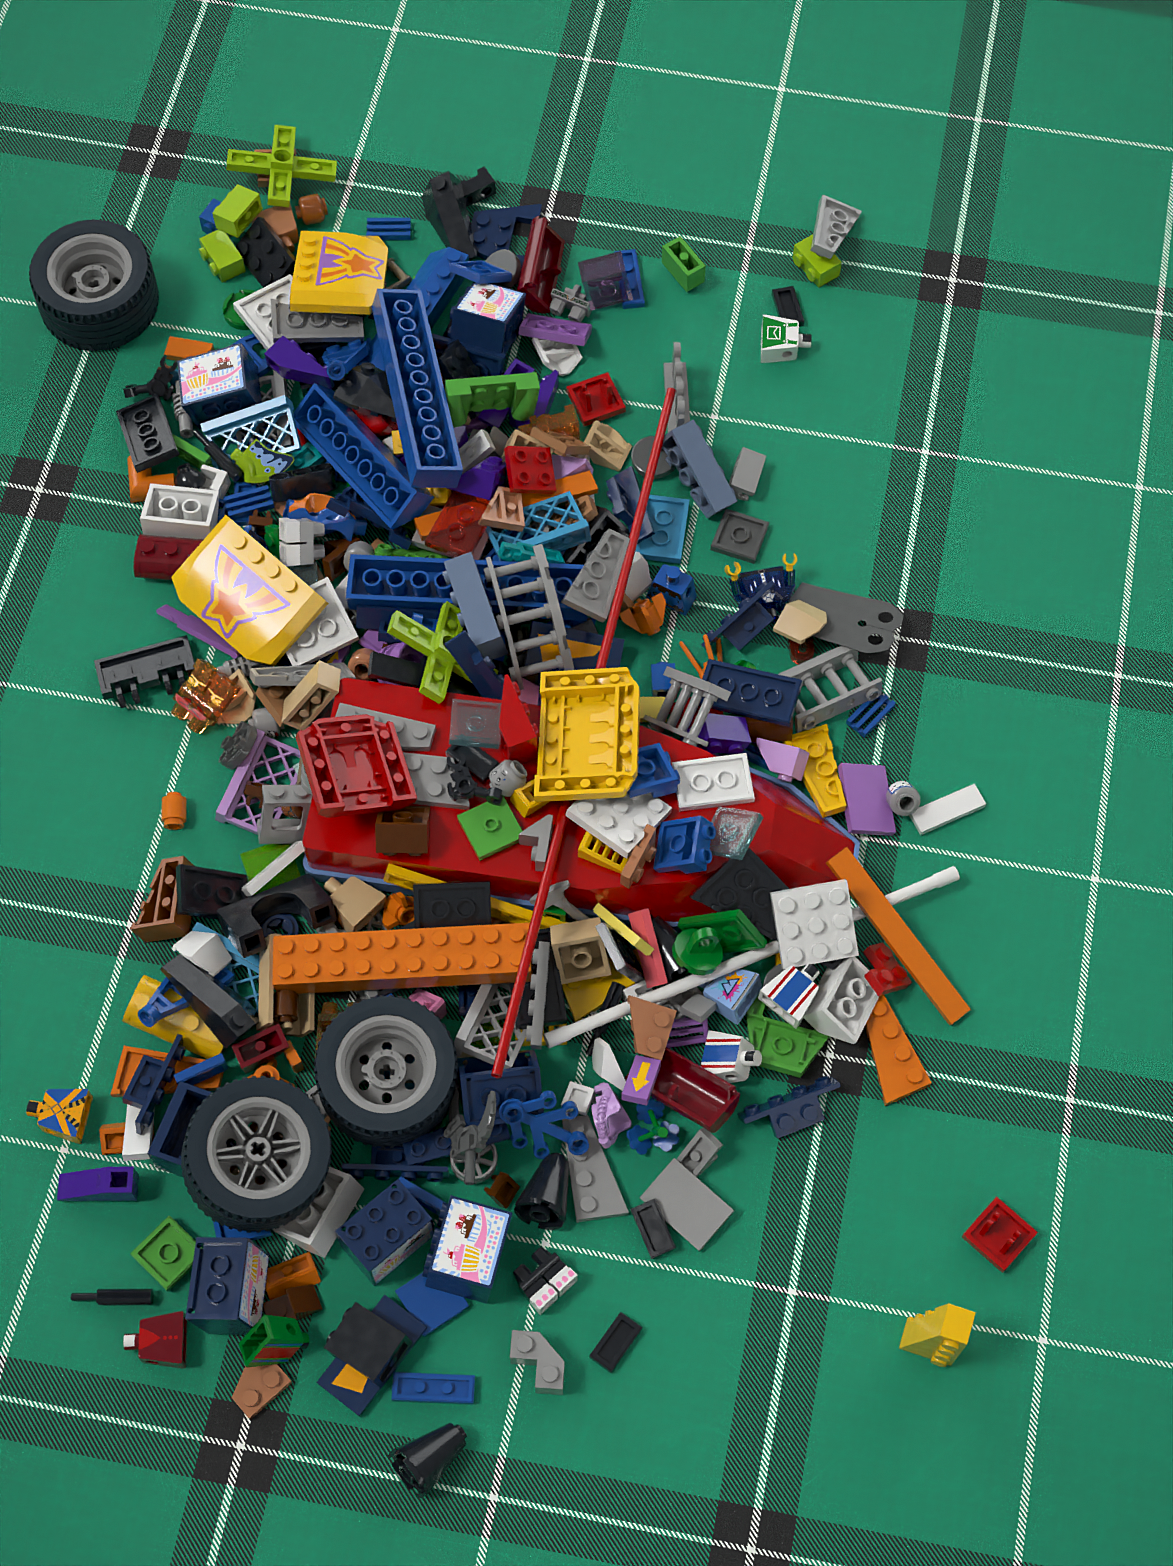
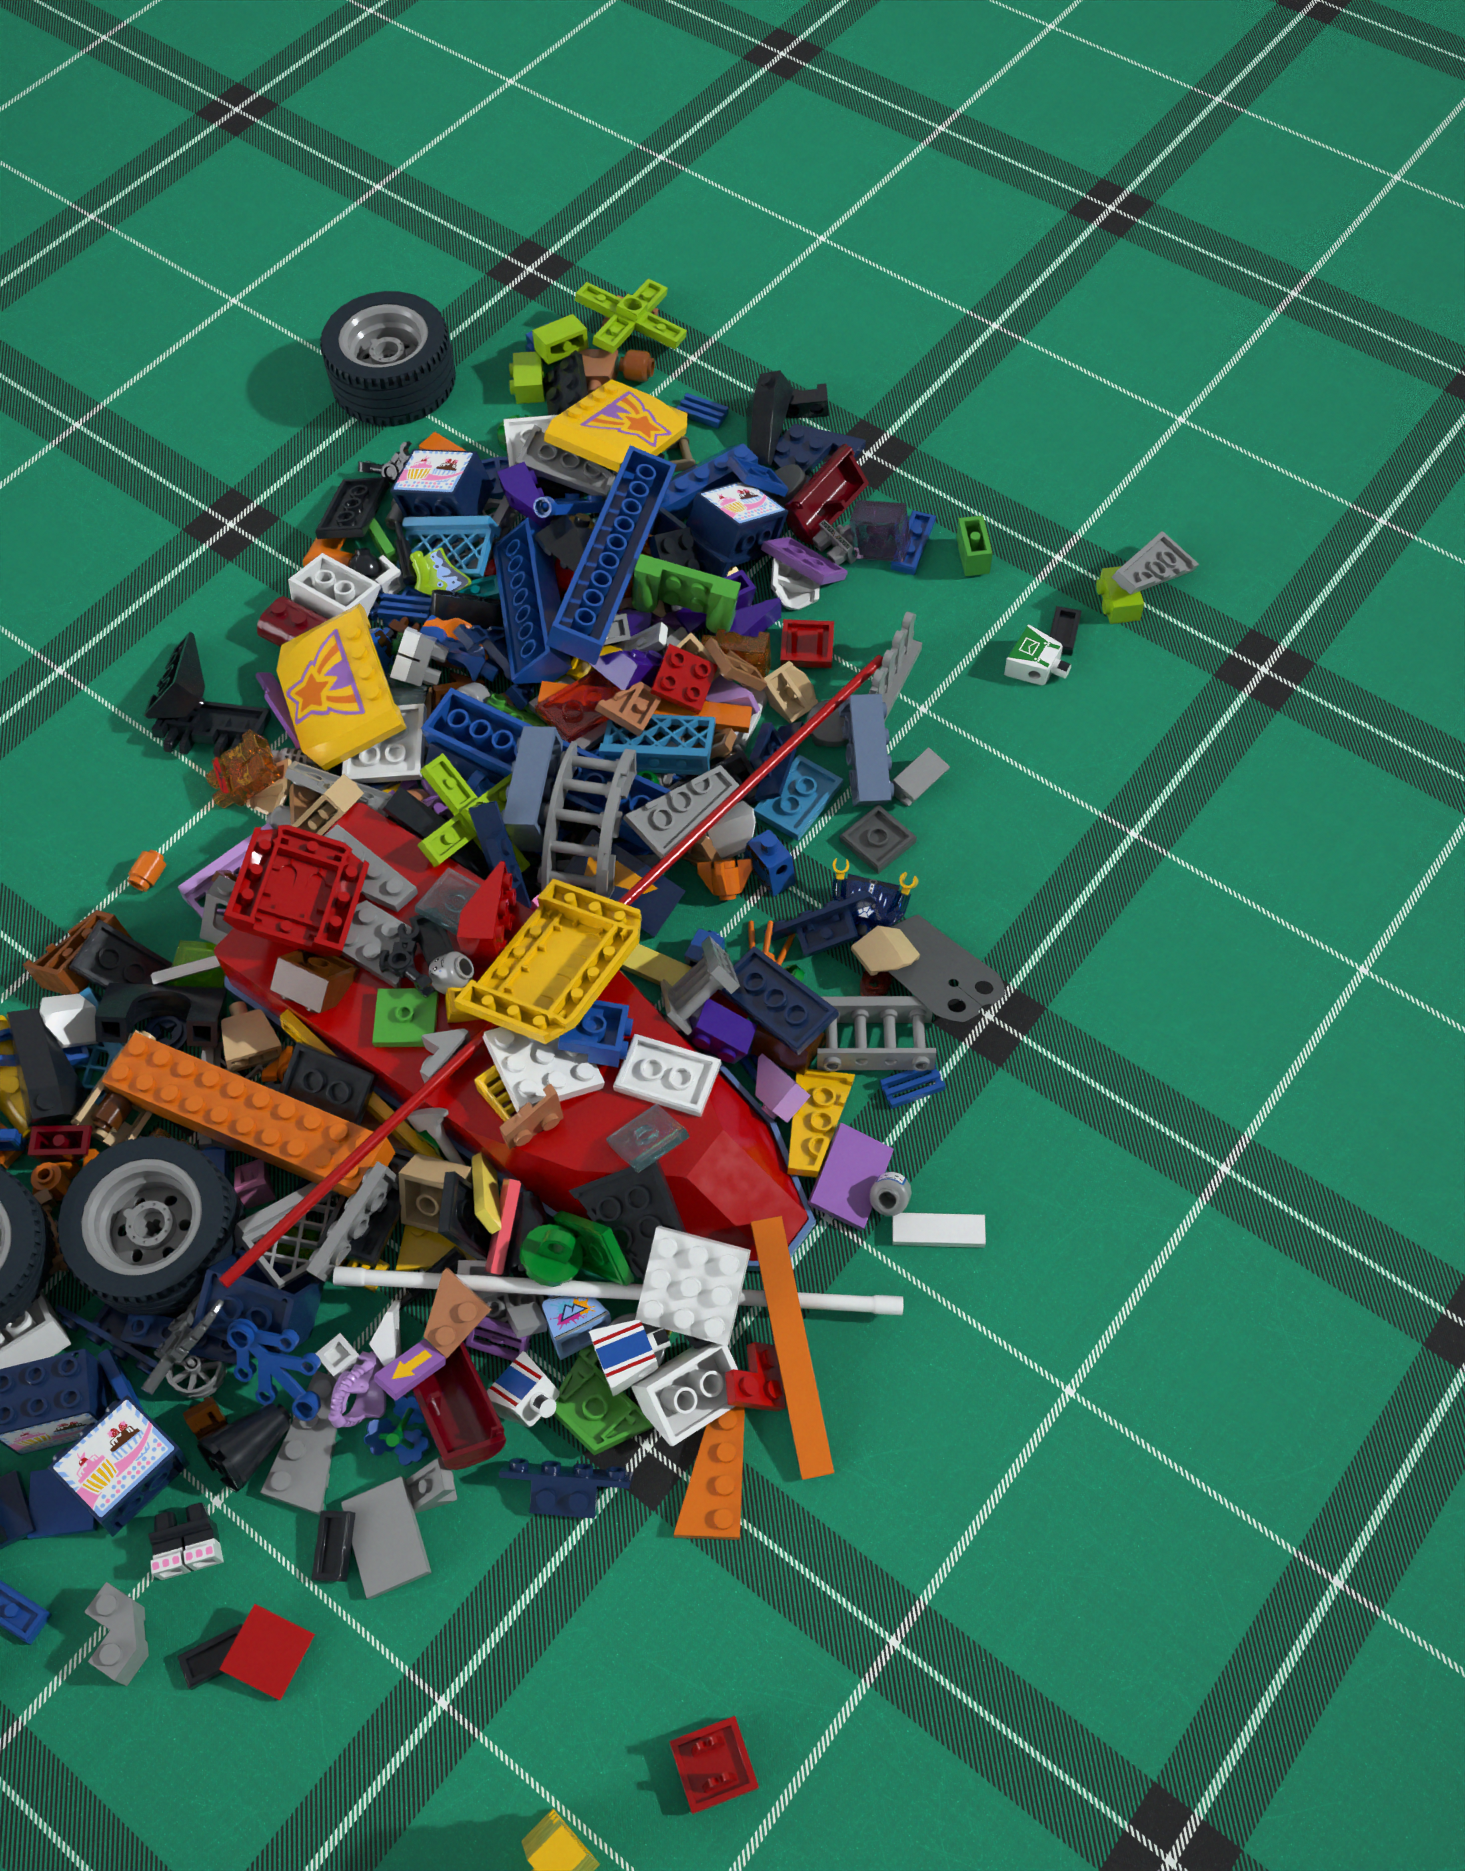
camera: 30 degrees right, 5 degrees down
dark grey tile [218,721,257,770] -> none
teal hinge [497,541,565,564] -> none
blue plate [653,816,716,874] -> none
none -> black wedge [144,632,205,719]
none -> red tile [219,1604,315,1701]

